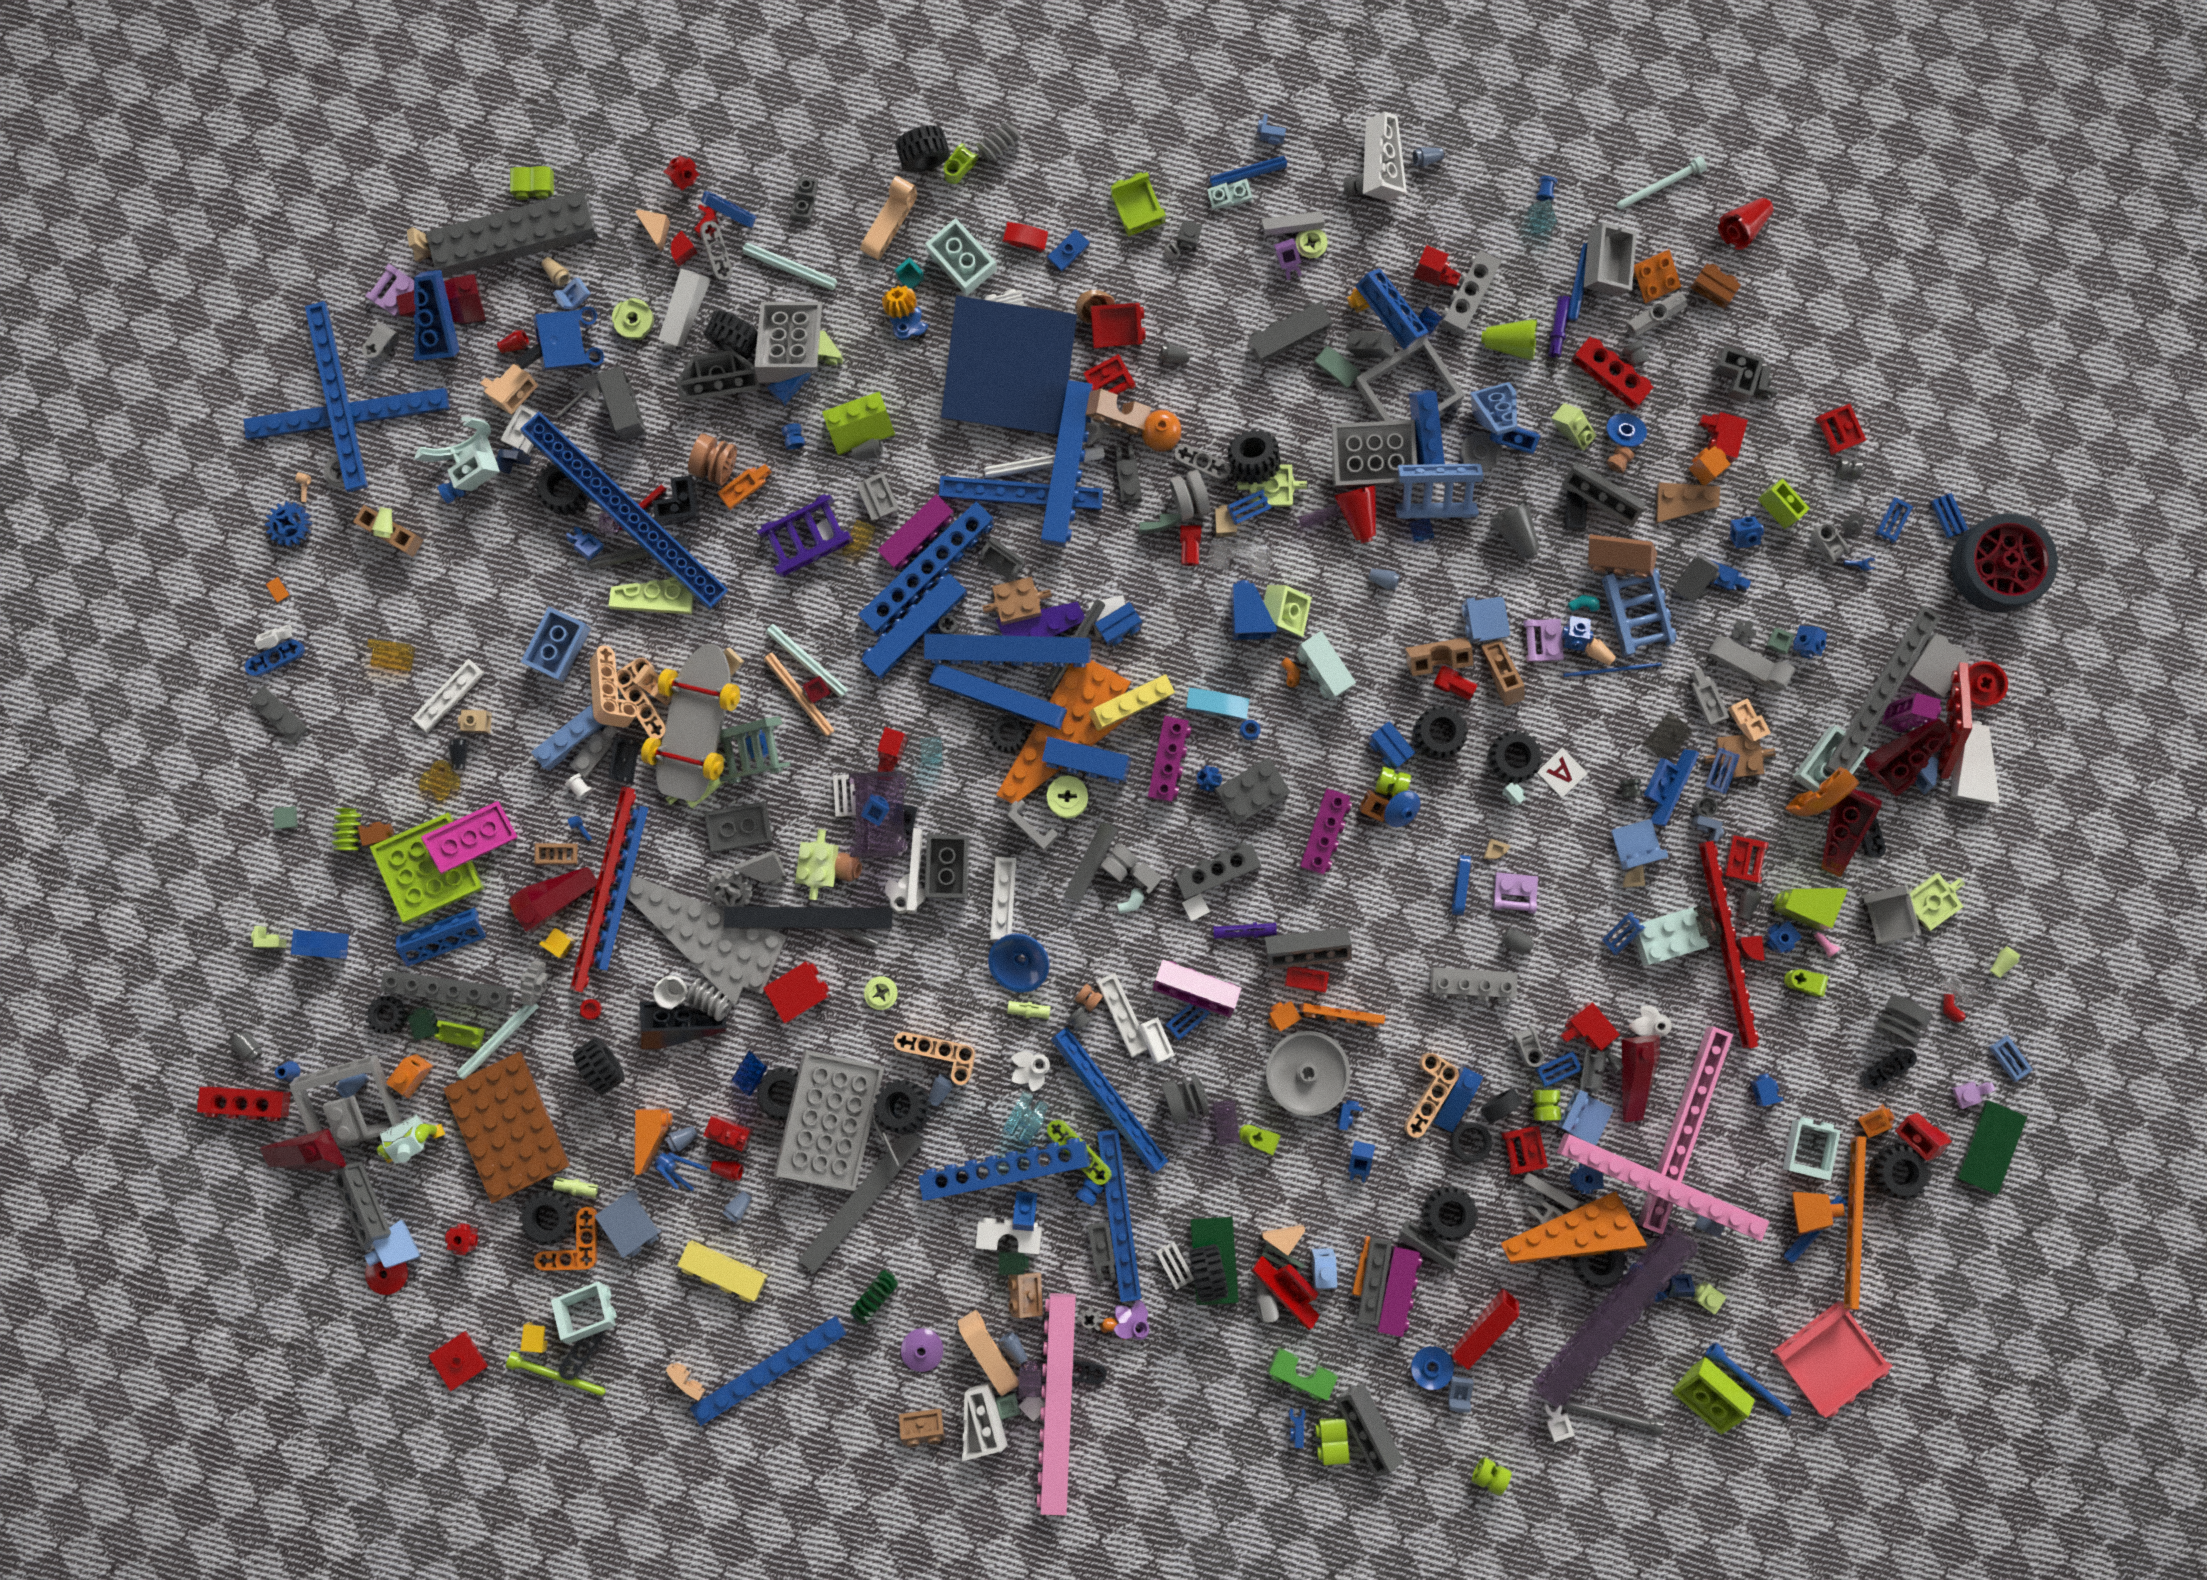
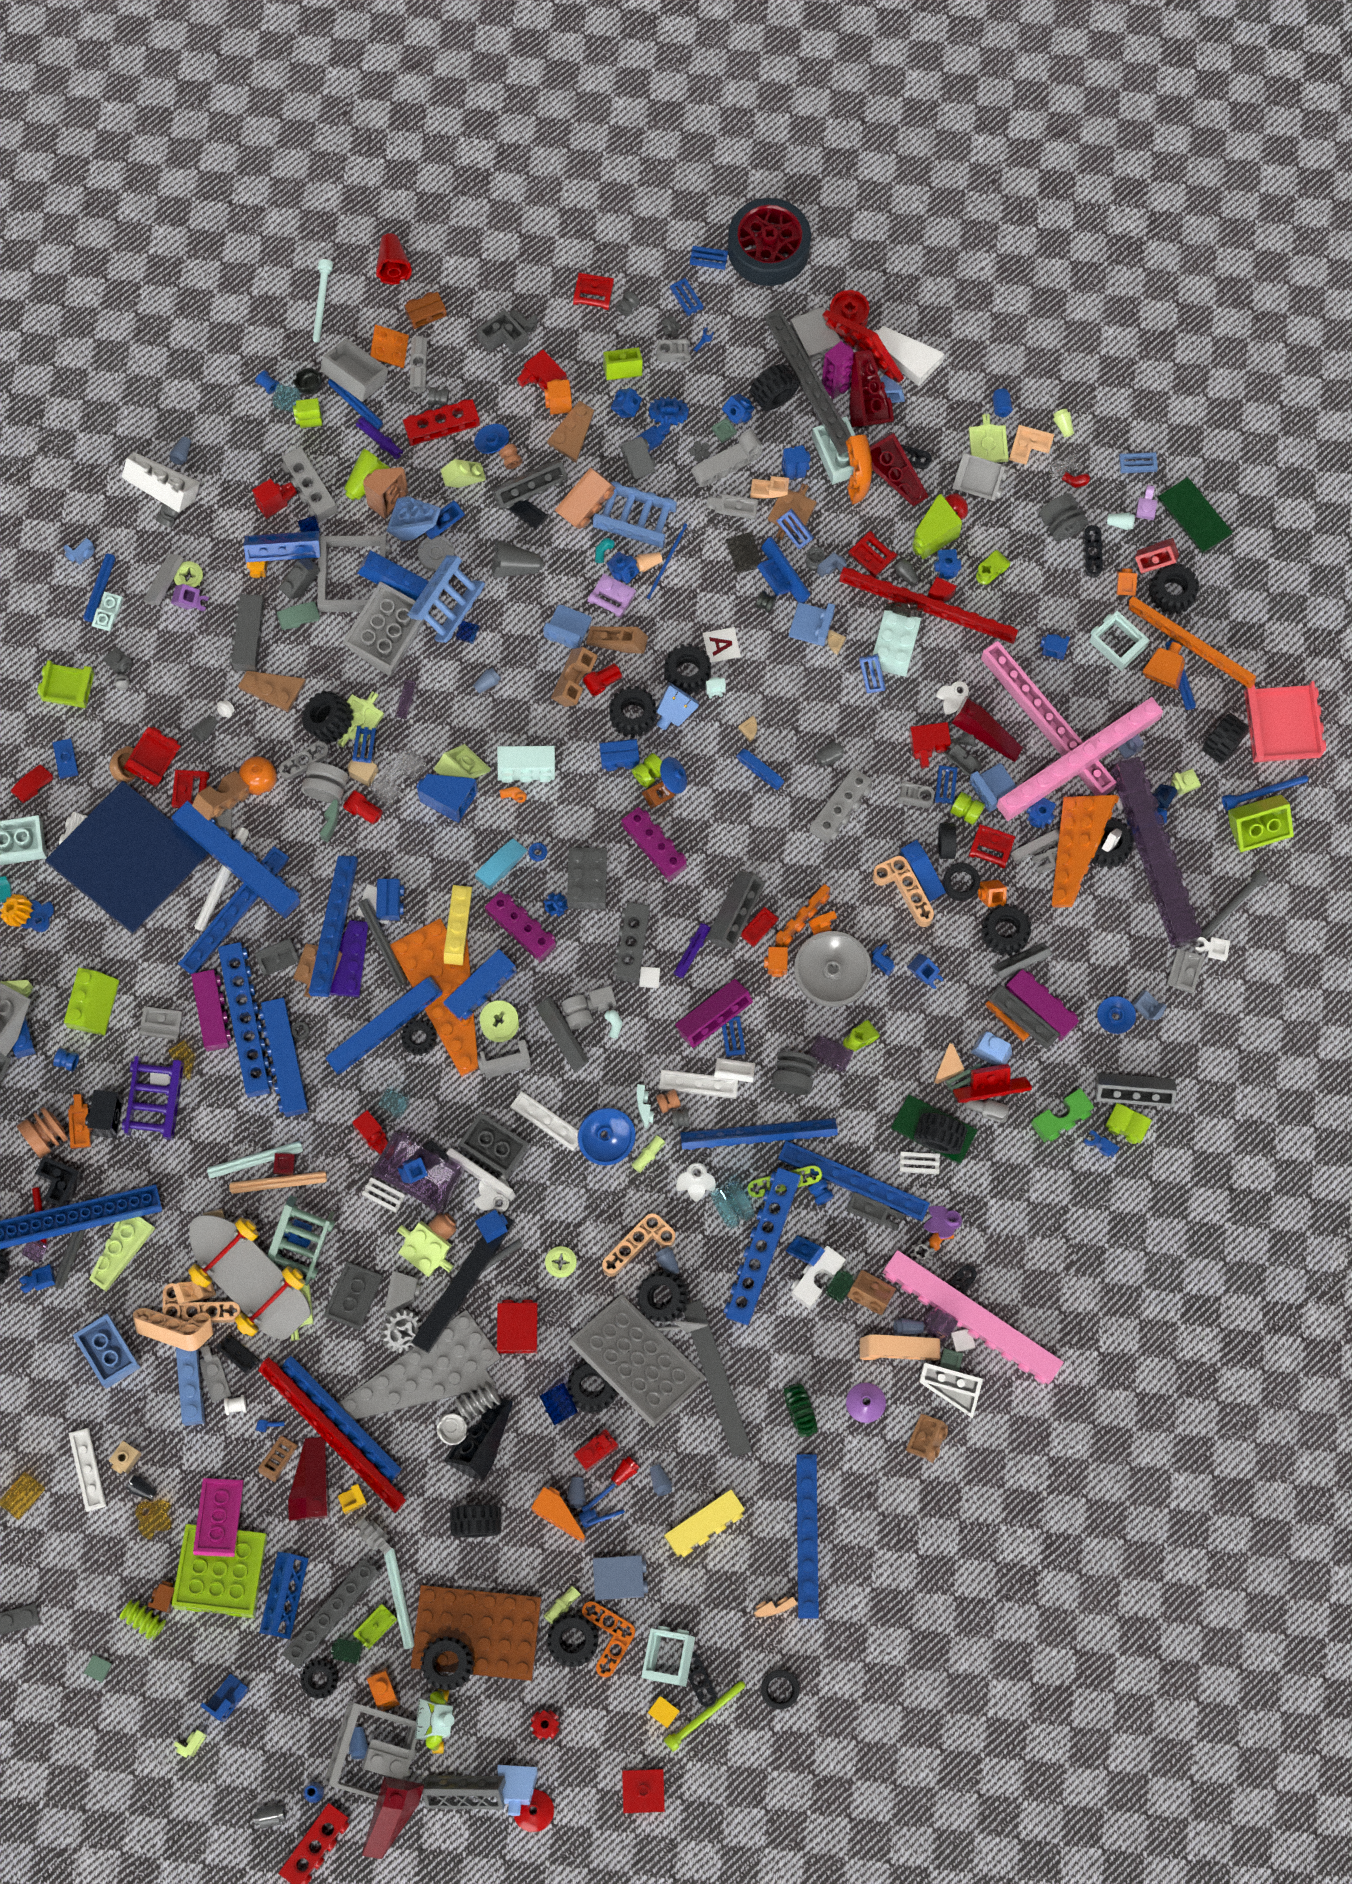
camera: 60 degrees left, 10 degrees down
red tile [580,999,602,1020] -> none
dark grey cone [852,438,883,460] -> none
blue brick [924,634,1091,667] -> none
dark grey hinge [1115,444,1142,503] -> none
red cone [1335,485,1376,544] -> none
red slope [1452,1288,1519,1370] -> none
lime wheel [1472,1457,1512,1496] -> none
lavender plate [1493,873,1538,914] -> none
bright pink piece [1814,932,1841,959] -> none
none -> black brick [85,1090,123,1139]
none -> white plate [217,700,235,718]
none -> medium nougat wing [238,671,306,712]
none -> pearl dark grey hair [293,368,322,395]
none -> lime brick [293,398,323,429]
none -> blue plate [308,856,358,997]
none -> nougat slope [363,467,409,519]
none -> black tyre [420,1636,475,1691]
none -> blue brick [475,1209,508,1243]
none -> light aqua slope [637,1084,654,1128]
none -> blue gear [649,396,689,426]
none -> medium blue torso [656,682,699,730]
none -> black tyre [750,364,800,411]
none -> black tyre [761,1670,800,1710]
none -> blue brick [781,445,810,480]
none -> orange bracket [809,911,837,935]
none -> red hair [944,493,968,520]
none -> orange brick [978,880,1007,907]
none -> blue brick [992,389,1013,417]
none -> light nougat plate [1009,425,1054,465]
none -> white tile [1102,828,1122,852]
none -> light aqua cone [1107,512,1135,531]
none -> light grey plate [1166,948,1204,994]
none -> black tyre [1202,713,1249,764]

